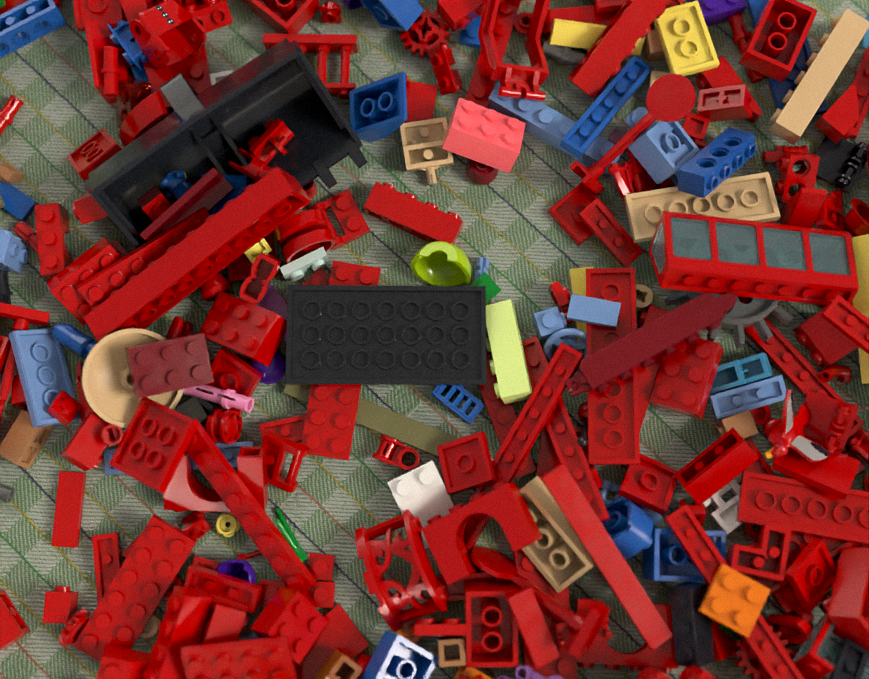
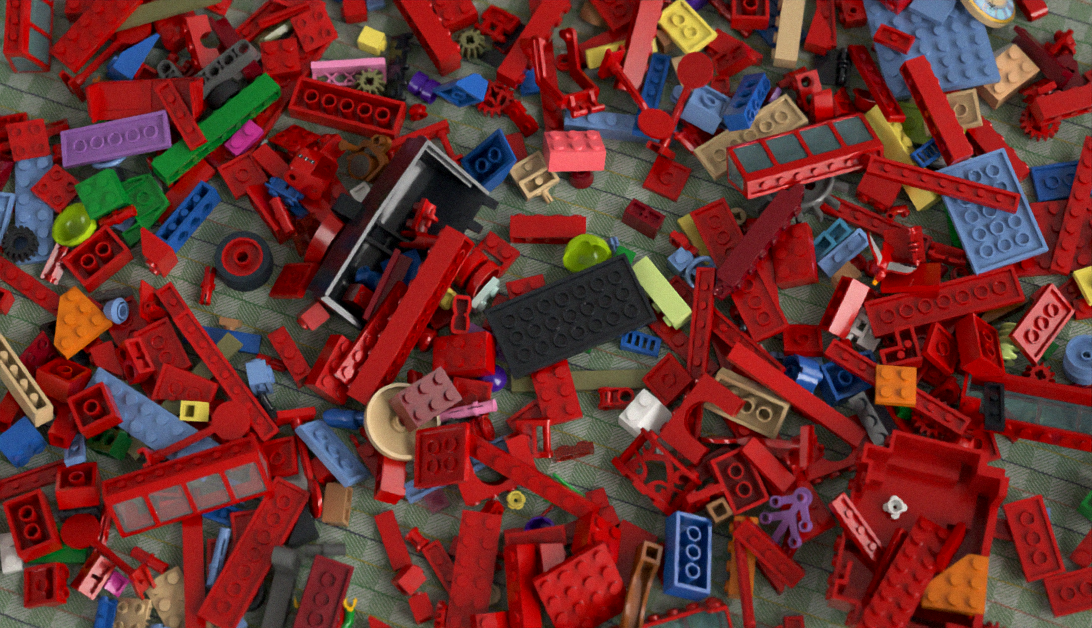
camera: 25 degrees left, 10 degrees down
red plate [46,390,82,426] -> none
red hinge [101,424,123,445] -> none
medium blue tile [567,294,621,329] -> none
red plate [577,198,644,268] -> none
none -> wheel [214,231,274,292]
none -> dark orange piece [338,135,392,184]
none -> red brick [390,564,427,596]
none -> red bush [404,527,430,553]
none -> clear pink plate [423,488,450,515]
none -> clear red plate [554,440,594,463]
none -> red piece [597,45,674,139]
none -> dark red hinge [622,198,666,240]
none -> medium lavender tile [761,87,782,107]

